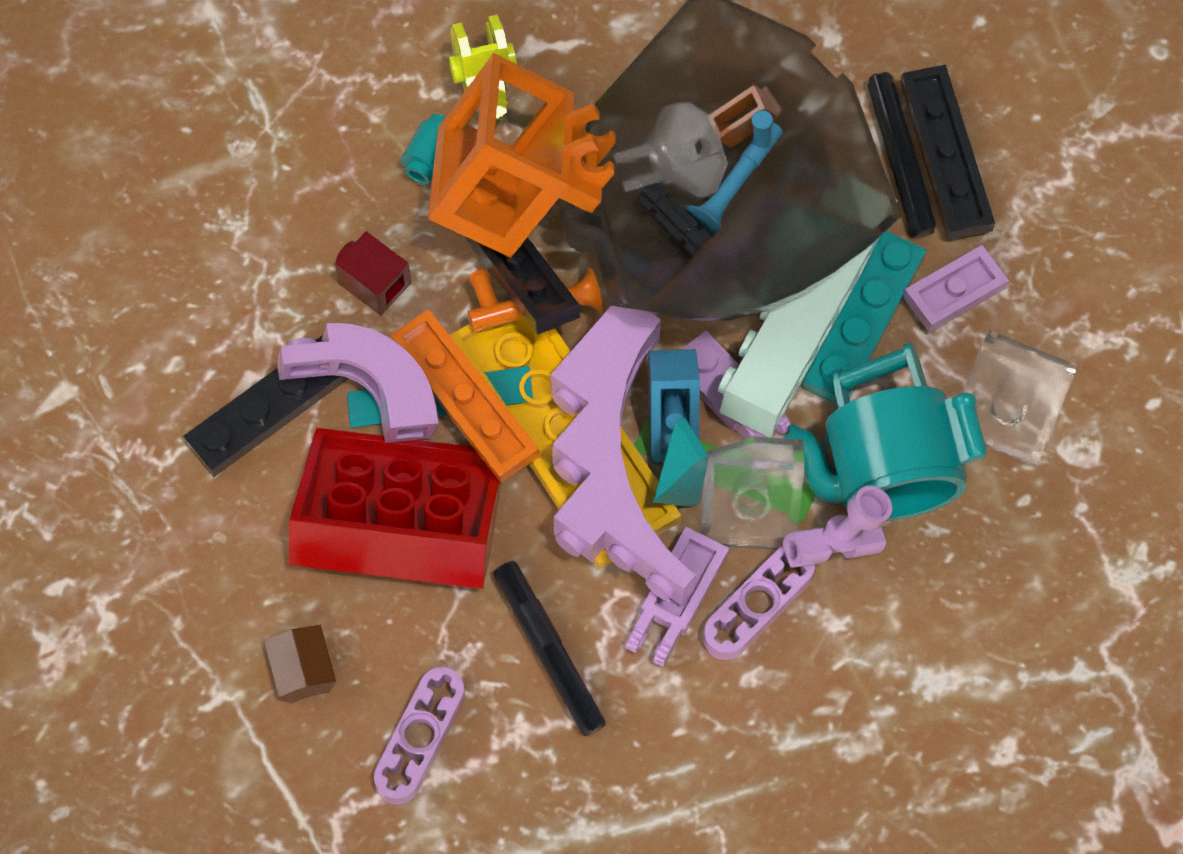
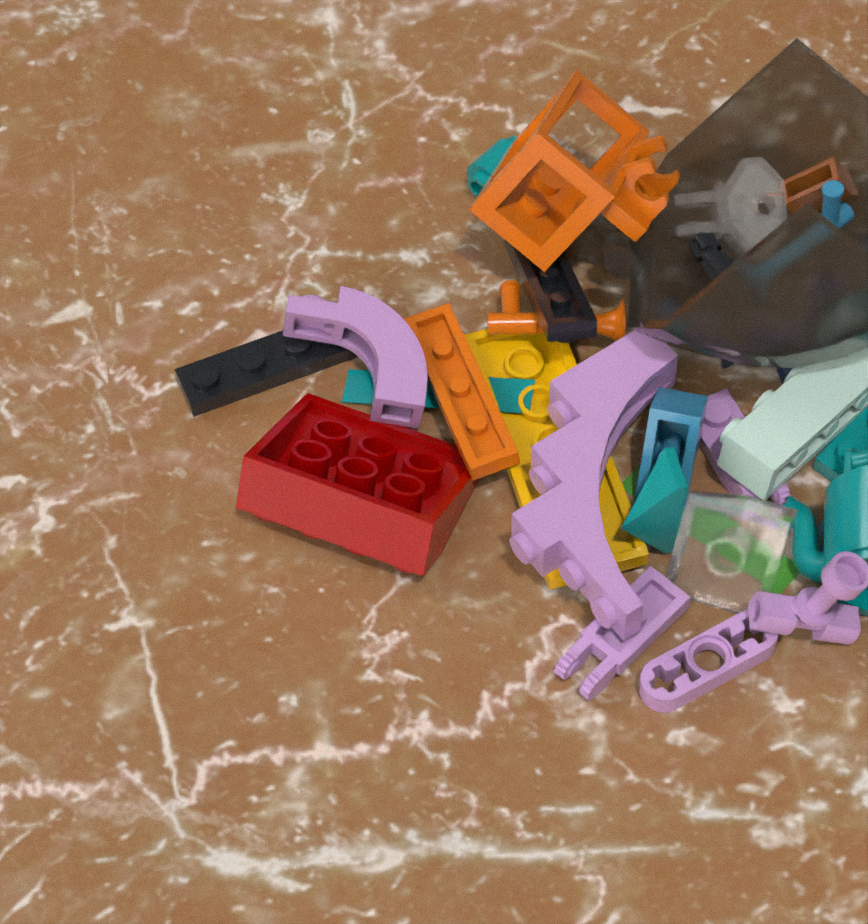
camera: 20 degrees right, 10 degrees down
reddish brown piece [264,624,336,703] -> none
dark red brick [335,231,411,316] -> none
lavender beam [374,667,465,805] -> none
neon yellow hinge [449,15,517,123] -> none
black axle [494,561,606,736] -> none

